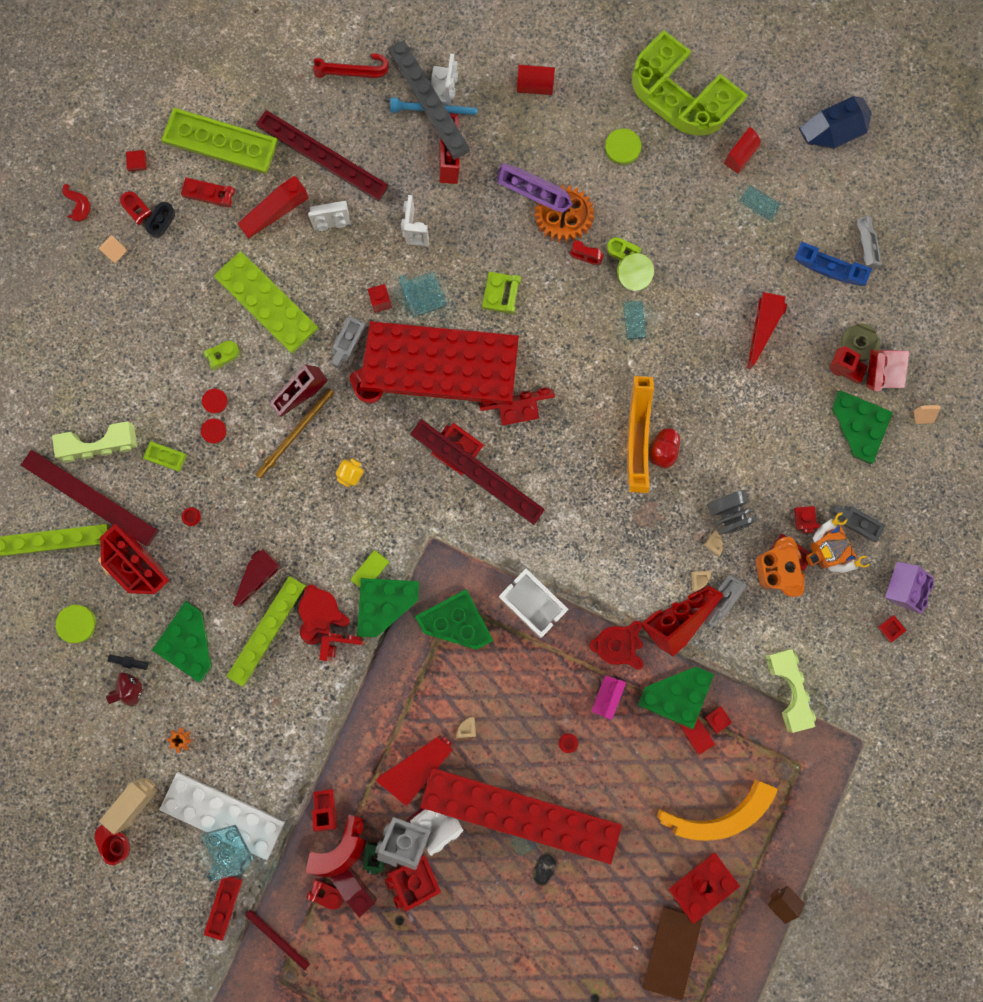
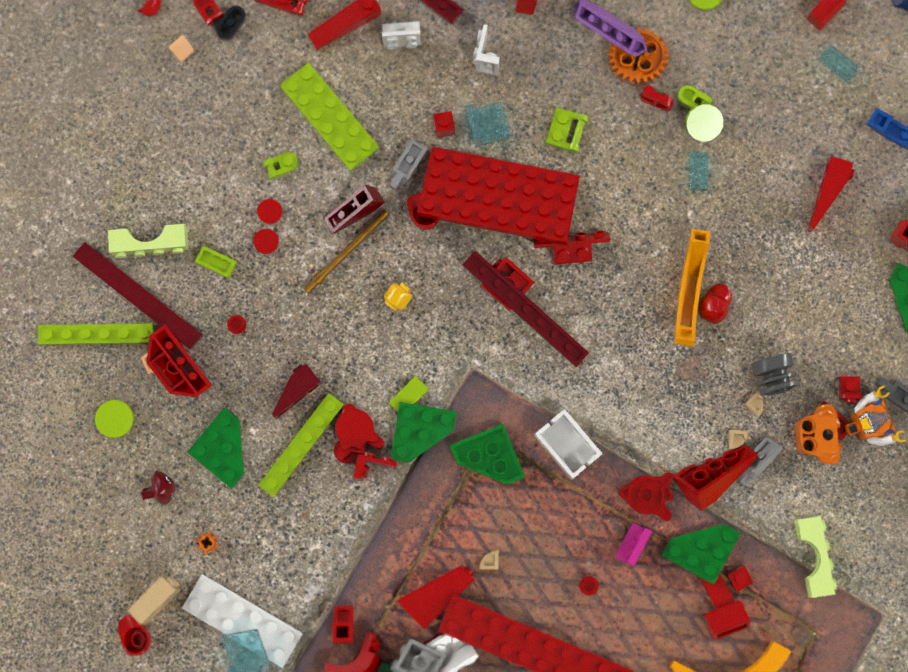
camera: 10 degrees right, 0 degrees up
black bar [108,654,149,670] -> none
none -> red brick [704,600,751,641]

